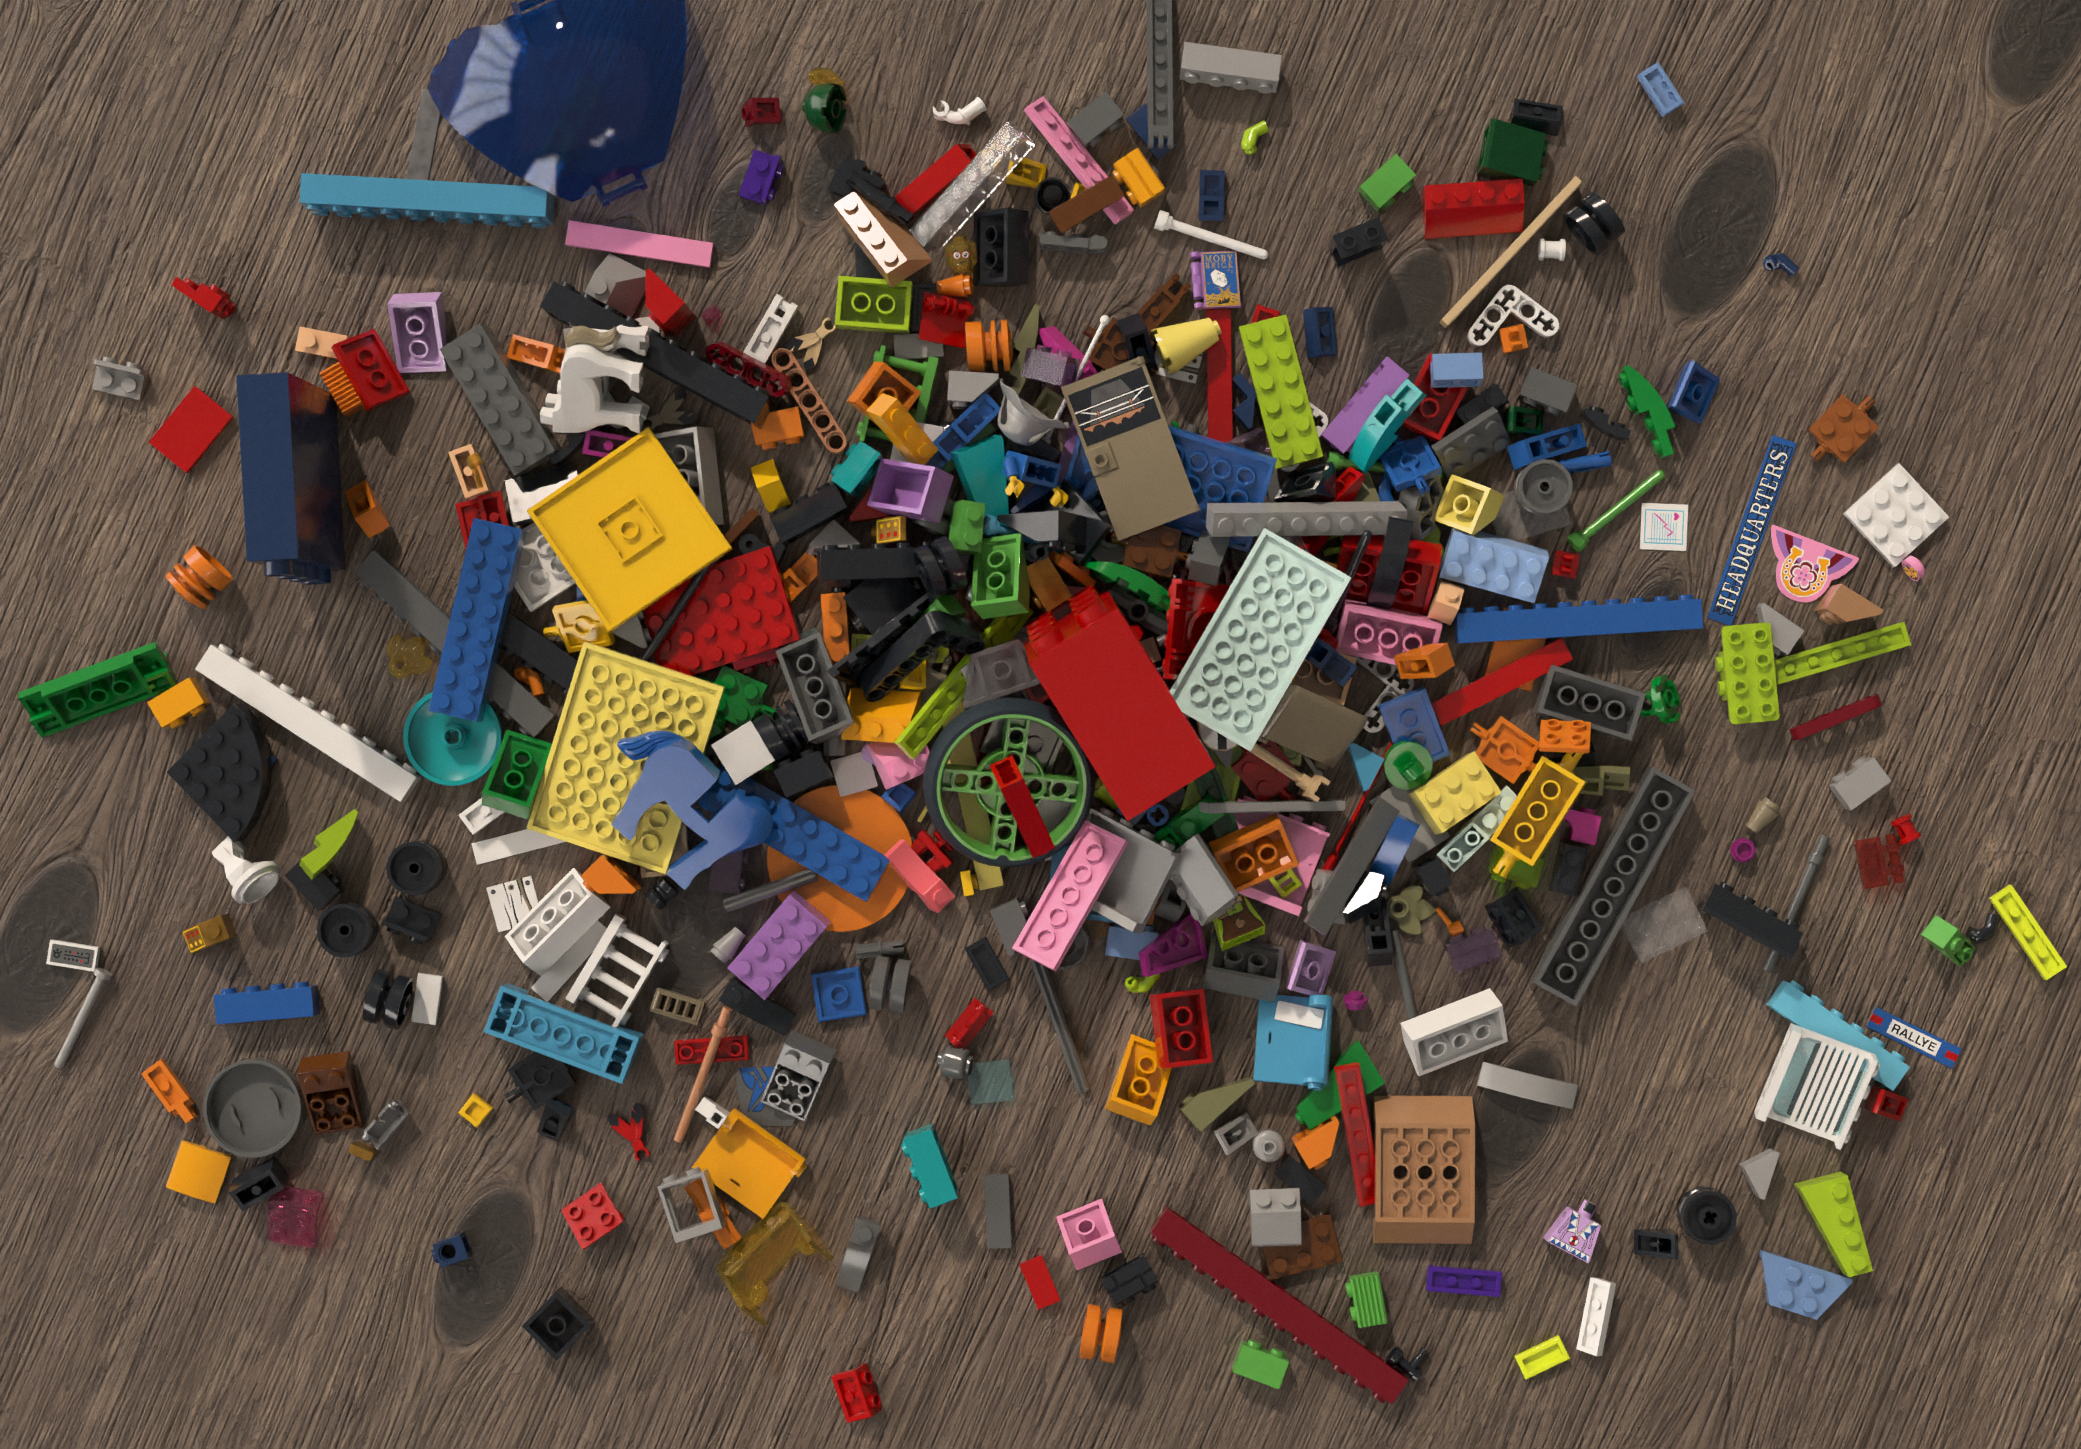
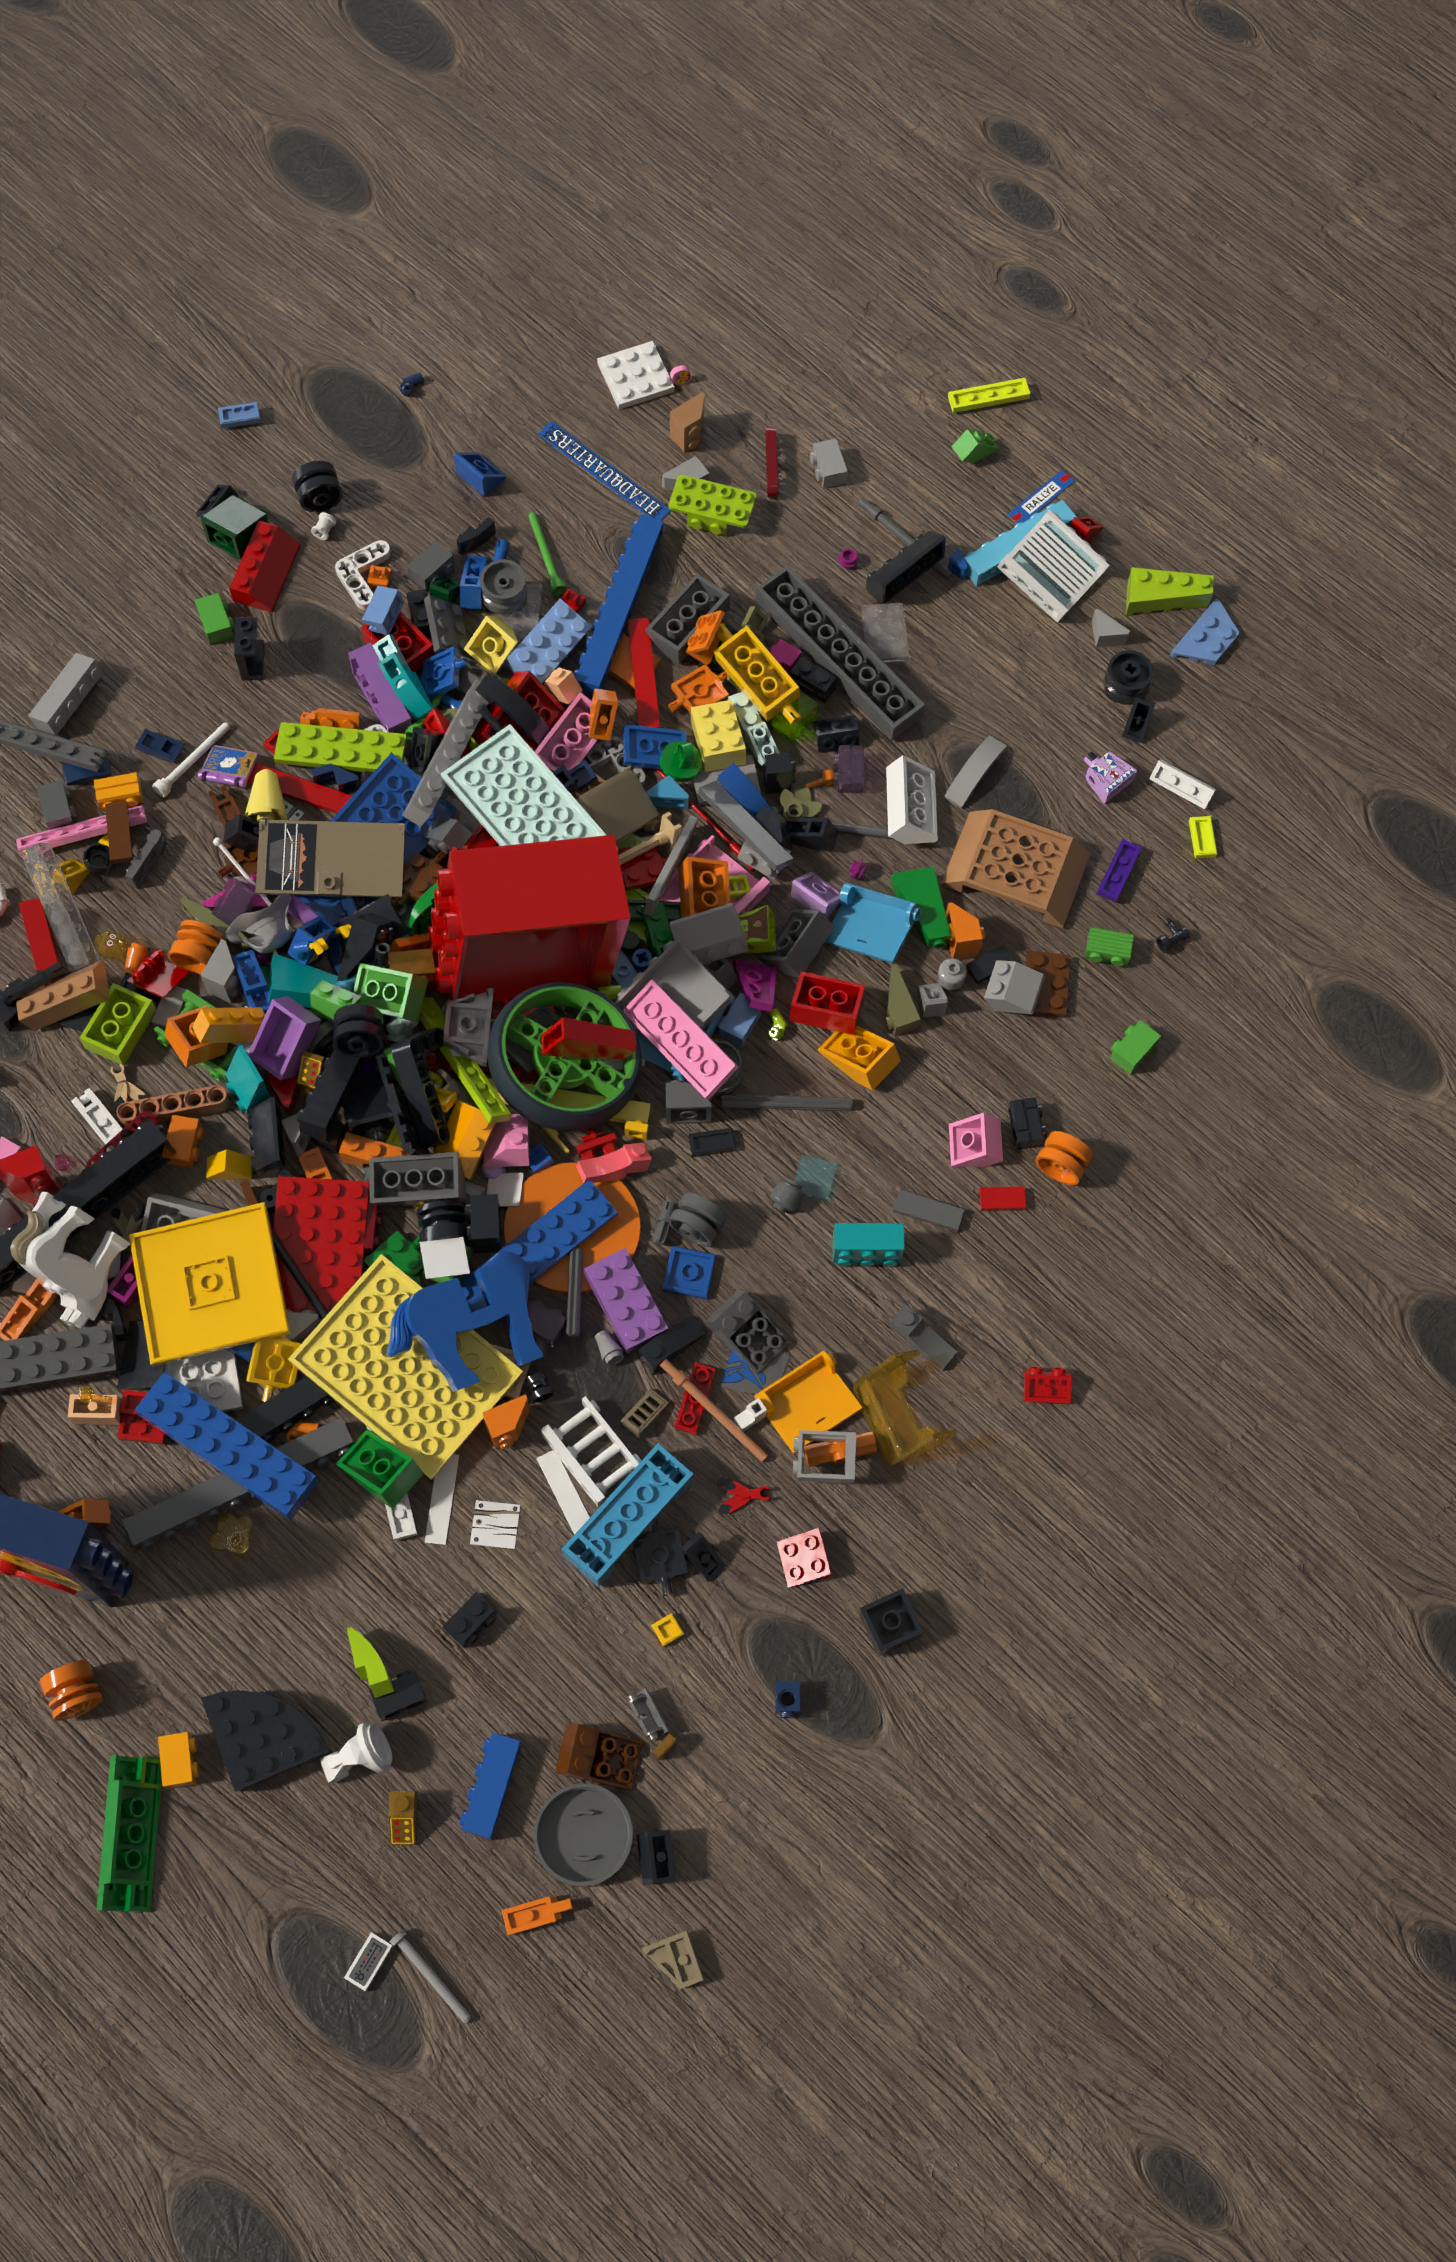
camera: 70 degrees left, 20 degrees down
light orange slope [166,1140,231,1203] -> none
white brick [195,644,421,802] -> none
clear pink bracket [267,1186,324,1248] -> none
black wheel [316,902,378,958] -> none
black wheel [363,969,414,1030] -> none
black wheel [386,841,447,896] -> none
teal dish [403,692,503,786] -> none
white tile [411,973,444,1025] -> none
white slope [505,868,610,976] -> none
red hinge [945,998,994,1049] -> none
black slope [973,207,1029,287] -> none
dark red brick [1150,1206,1409,1404] -> none
lime arm [1241,120,1269,155] -> none
white sticker [1275,1001,1324,1029] -> none
dark blue slope [1303,307,1337,358] -> none
red tile [1334,1062,1375,1207] -> none
tan tile [1439,176,1582,328] -> none
green slope [1618,365,1675,459] -> none
white sticker [1640,503,1688,551] -> none
green tile [1640,675,1681,724] -> none
dark tan cone [1746,796,1781,834] -> none
sticker [1771,525,1859,603] -> none
lime plate [1774,622,1911,685] -> none
dark orange plate [1807,394,1879,464] -> none
clear red plate [1853,833,1905,889] -> none
red bush [1890,813,1922,845] -> none
black arm [1968,913,2000,944] -> none
none -> orange hinge [300,708,360,730]
none -> dark tan wing [642,1931,705,1989]
none -> blue slope [948,548,968,580]

